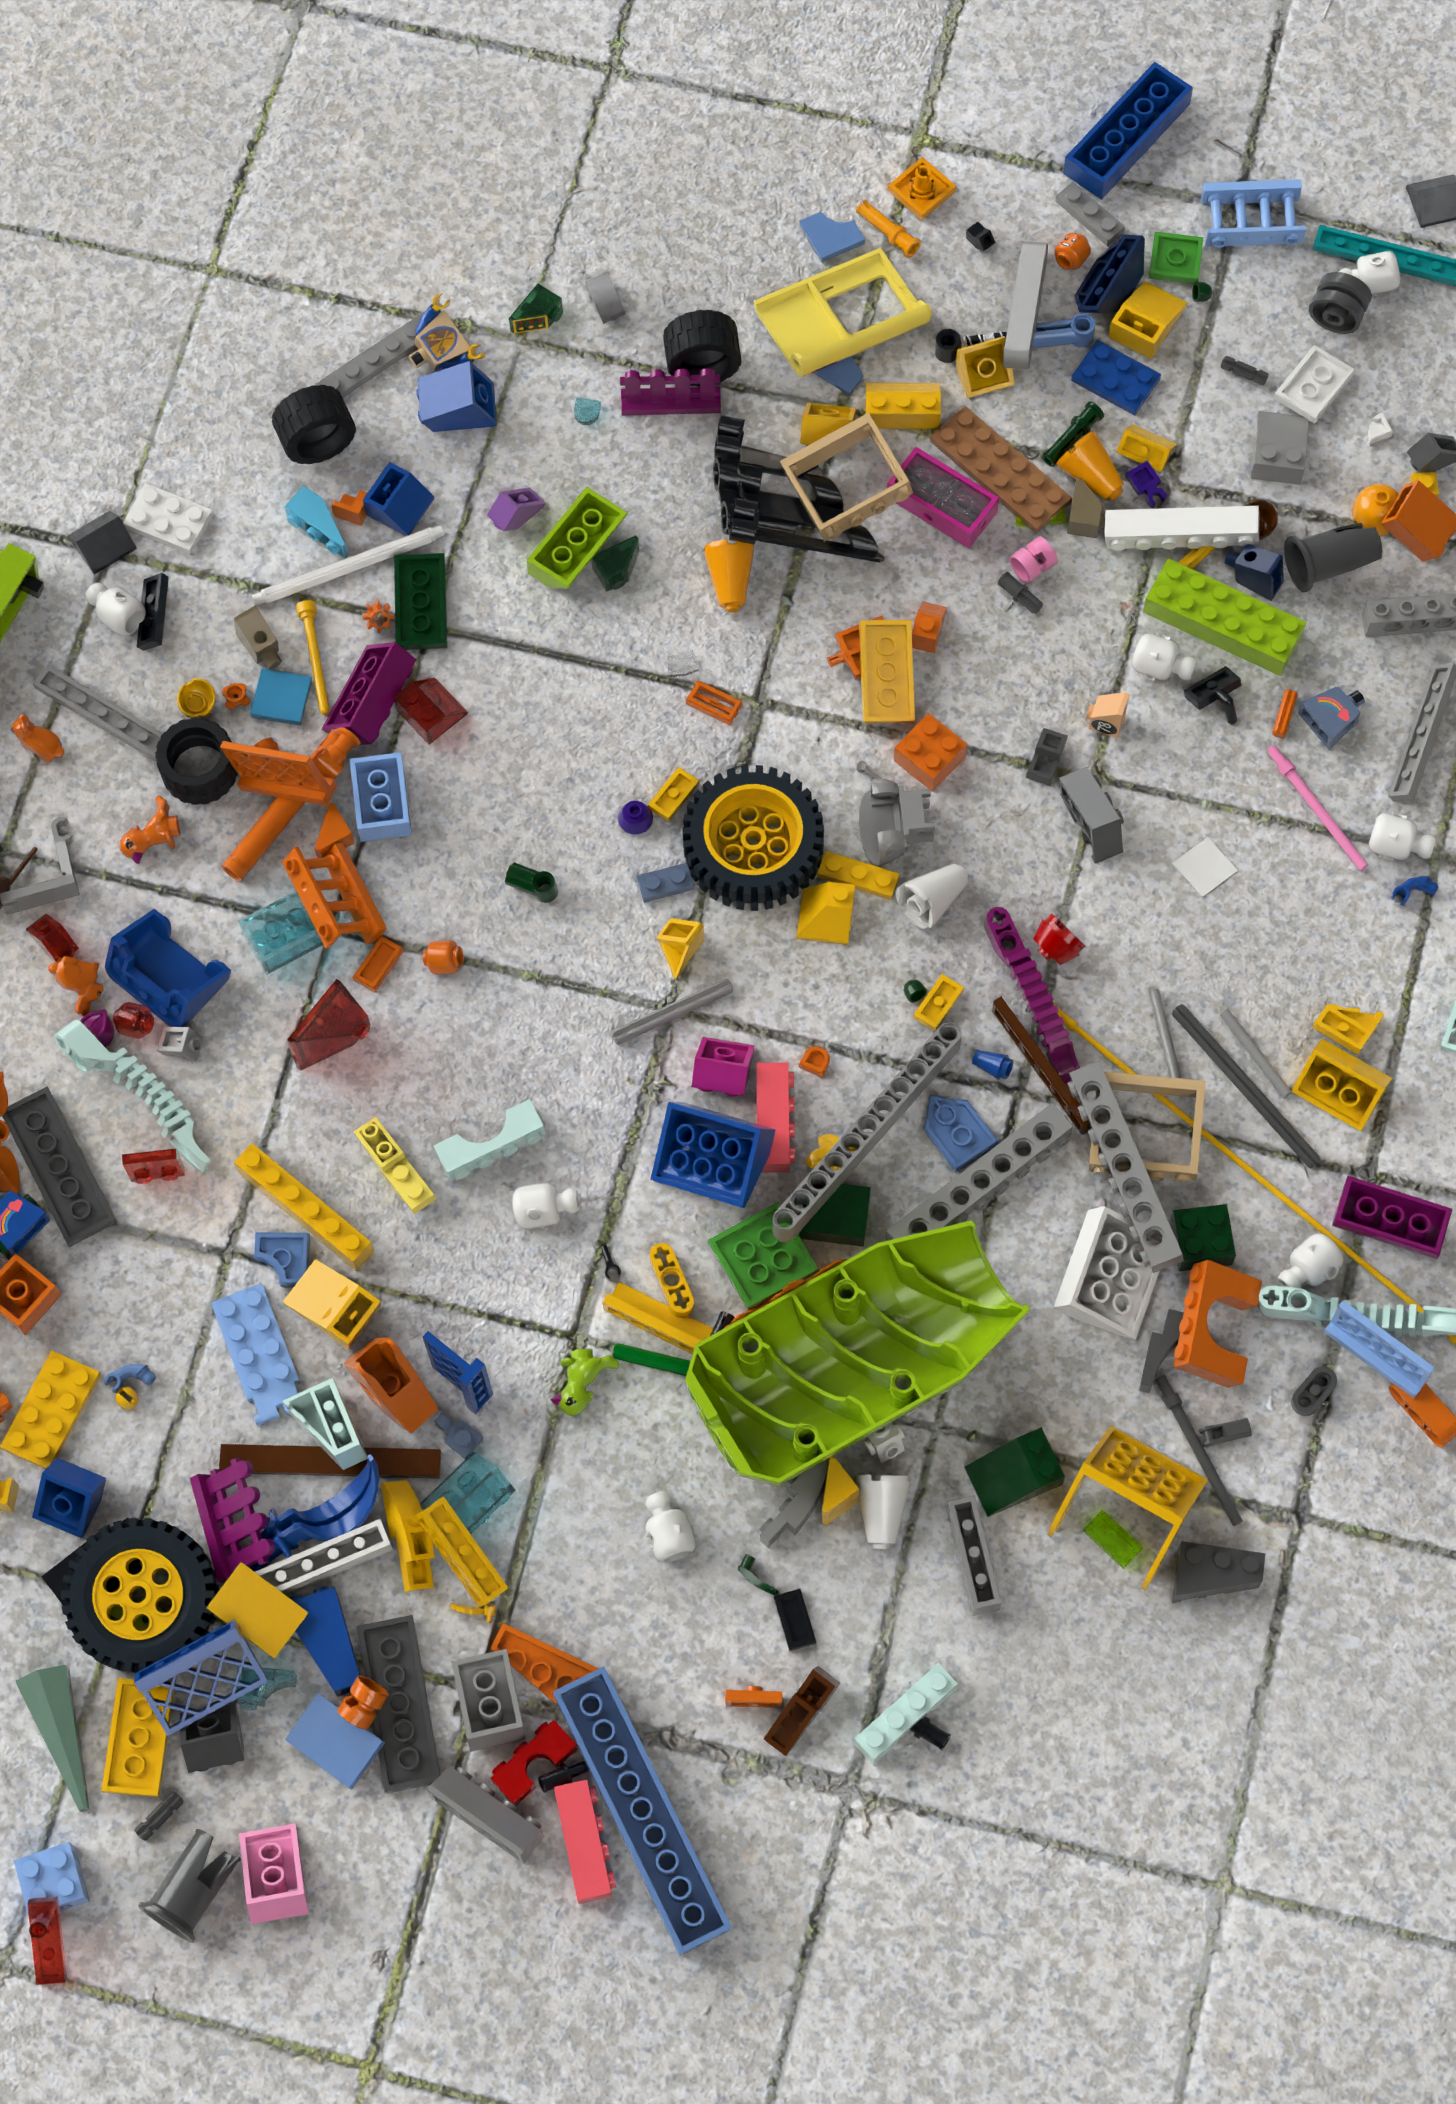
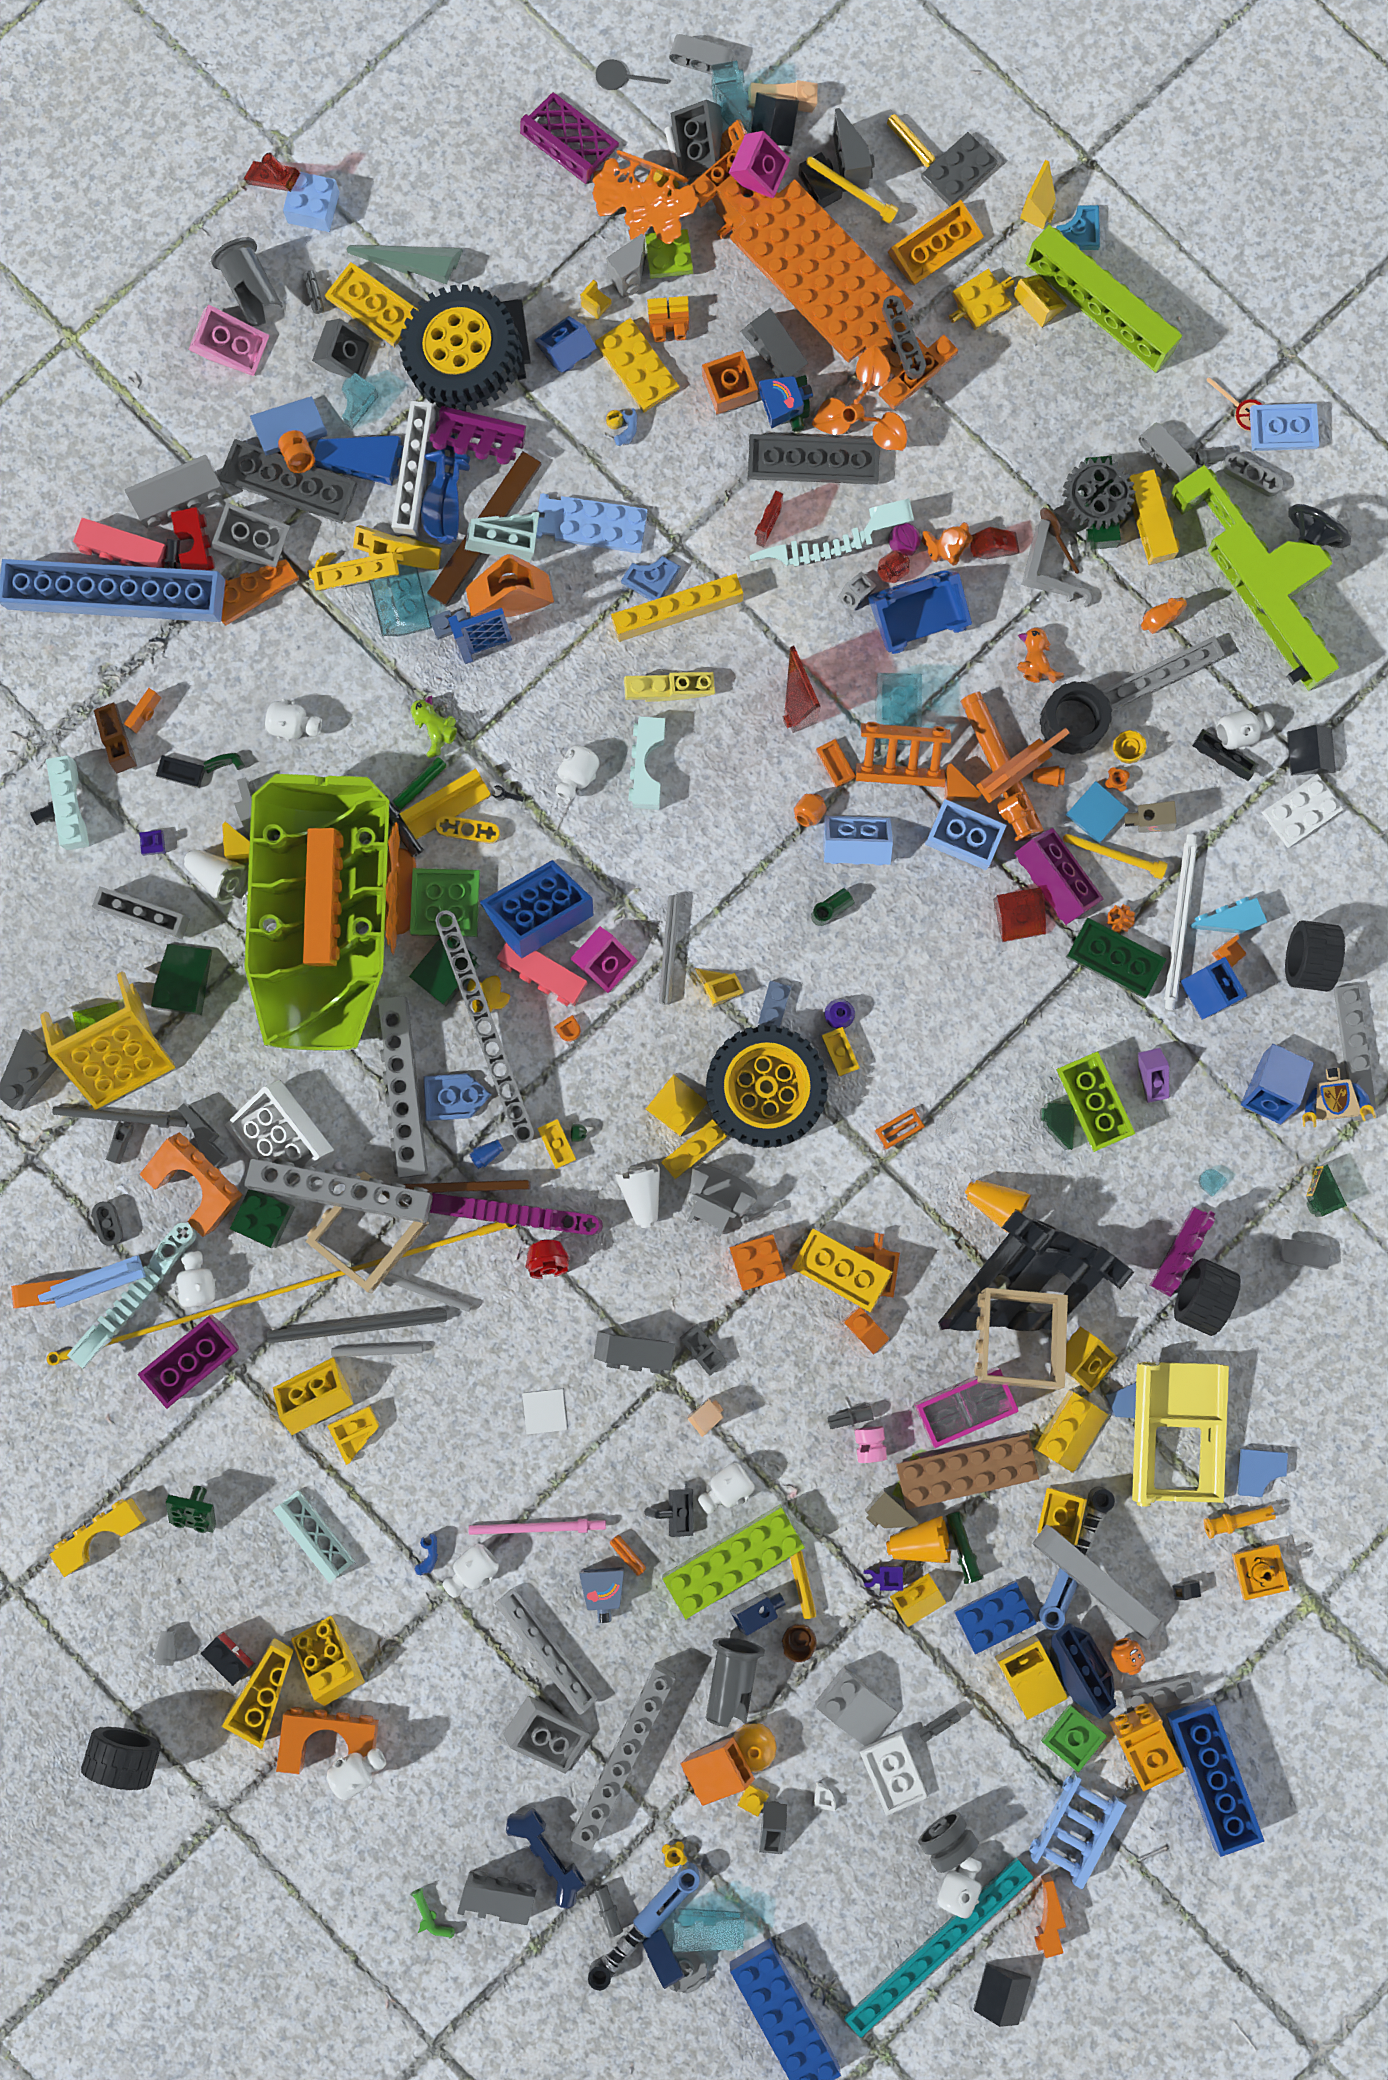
camera: 120 degrees right, 15 degrees up
blue fence [134,1619,268,1736] -> none
yellow tile [206,1562,308,1659] -> none
yellow slope [282,1259,381,1350] -> none
white brick [1105,506,1260,551] -> none
dark green hinge [1192,282,1213,302] -> none
none -> dark purple tile [139,830,166,856]
none -> orange brick [303,828,344,966]
none -> light blue slope [823,816,893,865]
none -> orange slope [1034,1873,1066,1958]
none -> light orange bracket [1109,1702,1185,1792]

